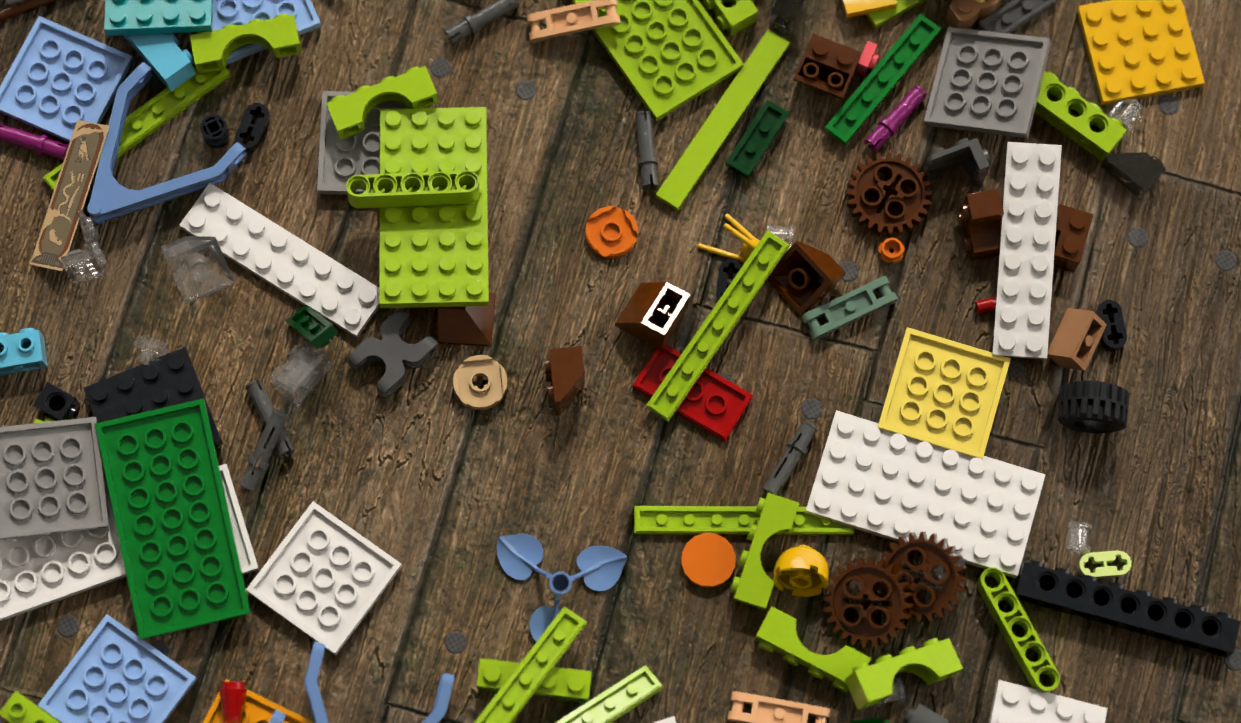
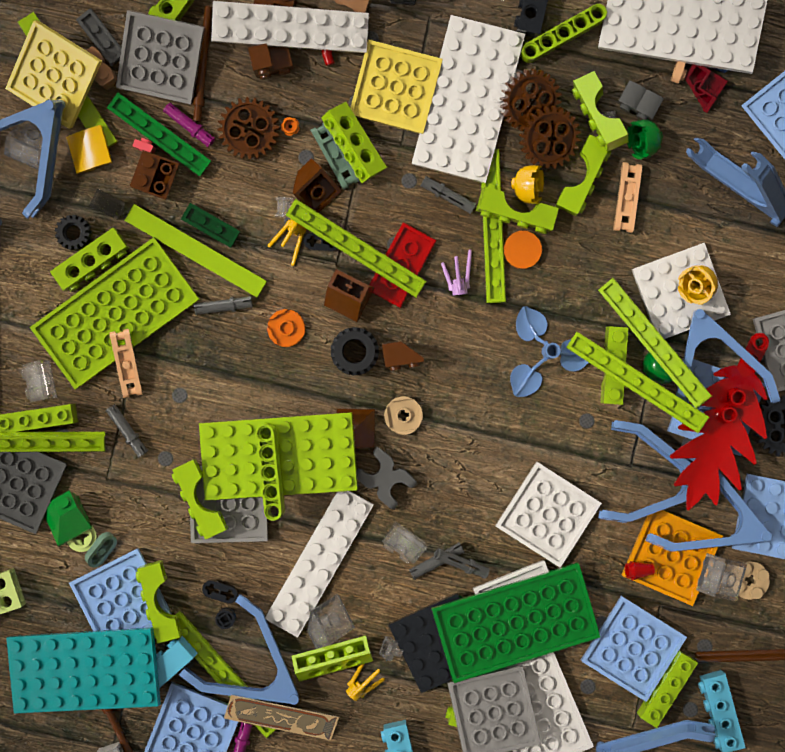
camera: 85 degrees left, 15 degrees up
black brick [33,382,80,421] -> none
clear bracket [61,210,107,284] -> none
dark green plate [286,305,338,349] -> none
dark grey bracket [923,138,991,187] -> none
none -> reddish brown bar [193,6,213,122]
none -> lime brick [291,636,373,681]
none -> lime brick [321,102,387,183]
none -> black tyre [331,327,379,375]
none -> yellow plant [346,664,385,701]
none -> lavender plant [441,249,472,295]

